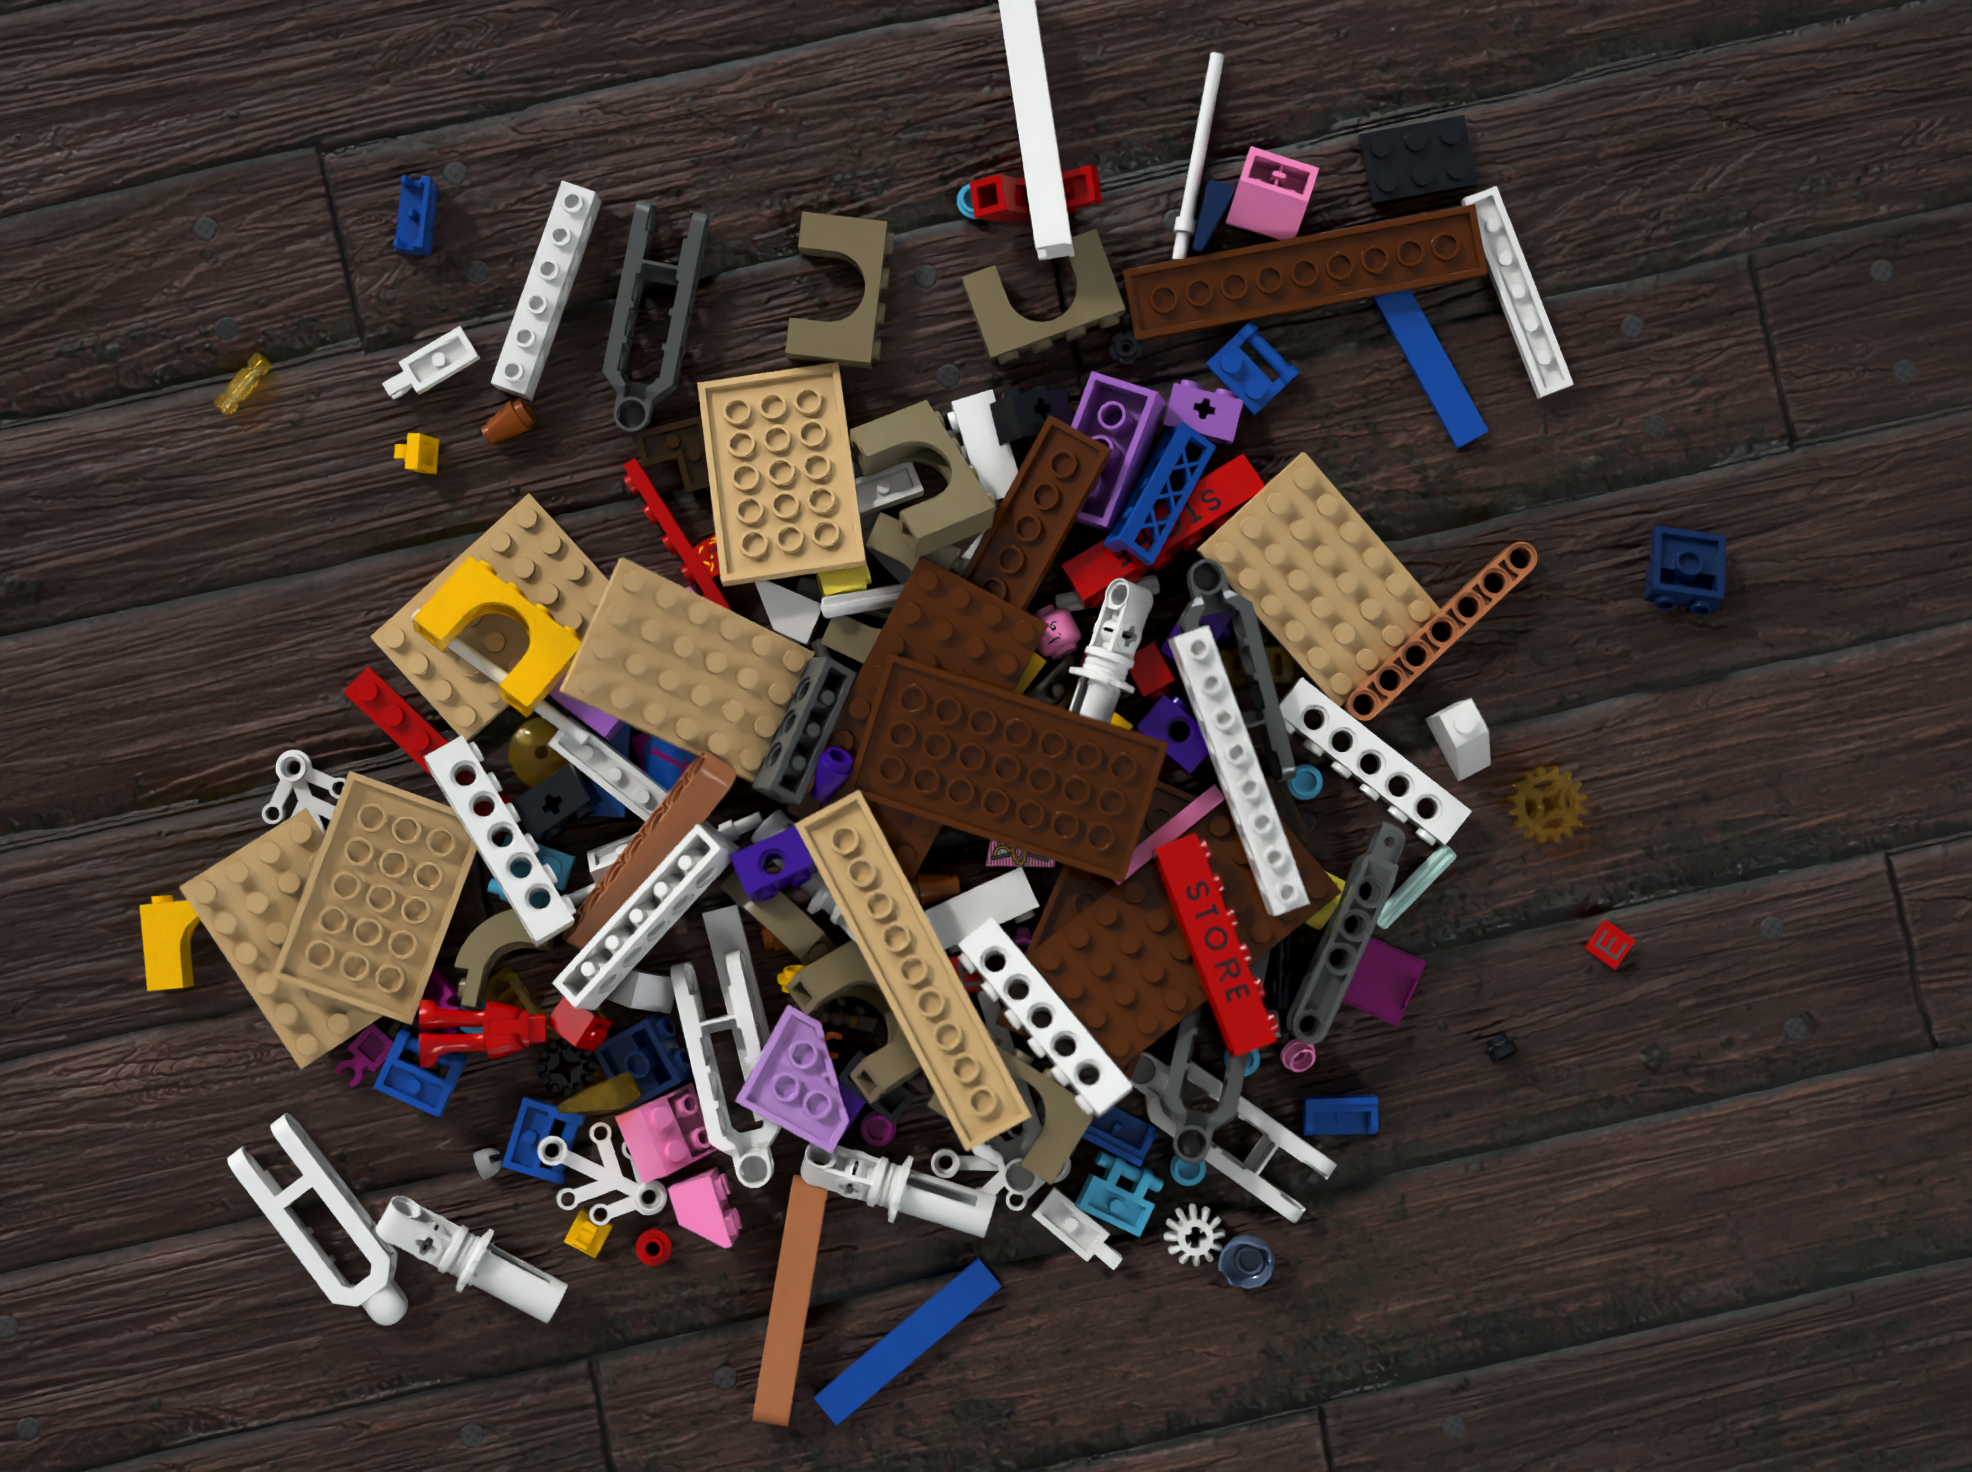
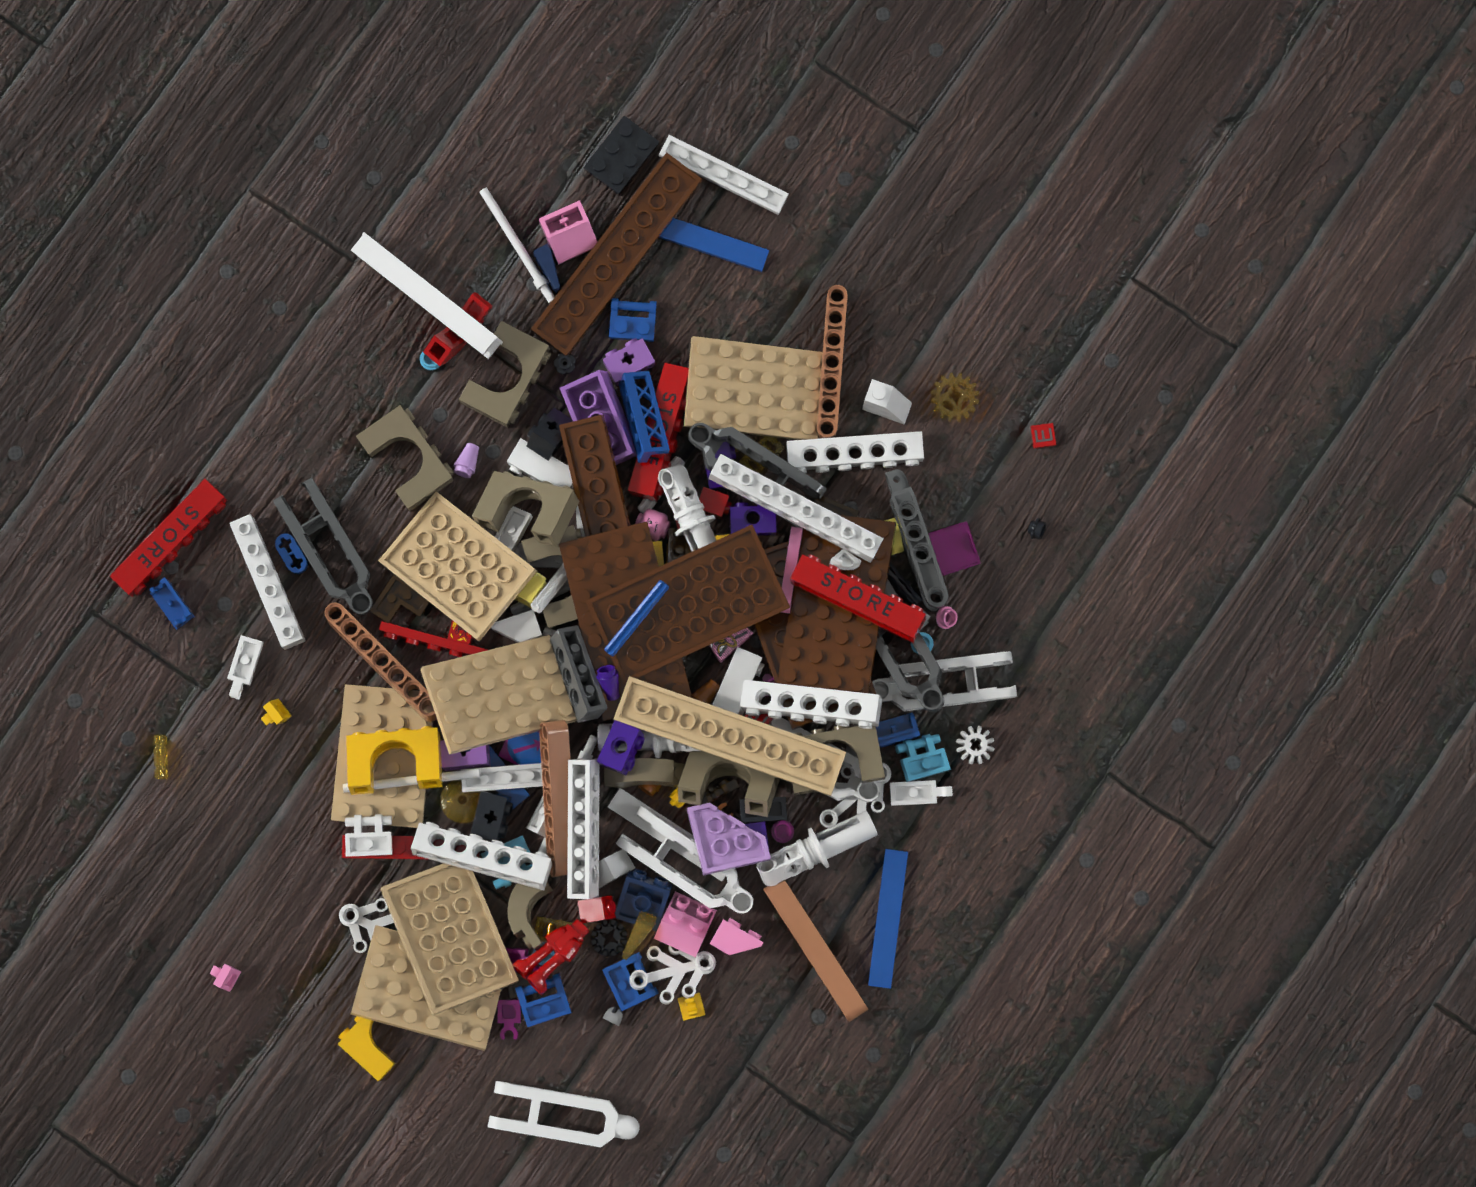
camera: 45 degrees left, 5 degrees down
white piece [376,1196,568,1324] -> none
dark orange cone [481,397,537,445] -> none
red plate [636,1229,672,1266] -> none
medium azure plate [1170,1155,1206,1186] -> none
sand blue hair [1218,1234,1275,1289] -> none
medium azure plate [1287,764,1323,800] -> none
blue hinge [1302,1094,1378,1136] -> none
light aqua axle [1376,845,1457,929] -> none
dark blue plate [1645,525,1726,615] -> none
none -> red brick [110,479,227,597]
none -> bright pink tile [210,964,241,992]
none -> blue beam [275,534,308,574]
none -> nougat beam [325,603,437,722]
none -> white plate [345,814,393,857]
none -> lavender cone [454,443,479,478]
none -> blue axle [604,580,669,657]
none -> white tile [829,549,861,570]

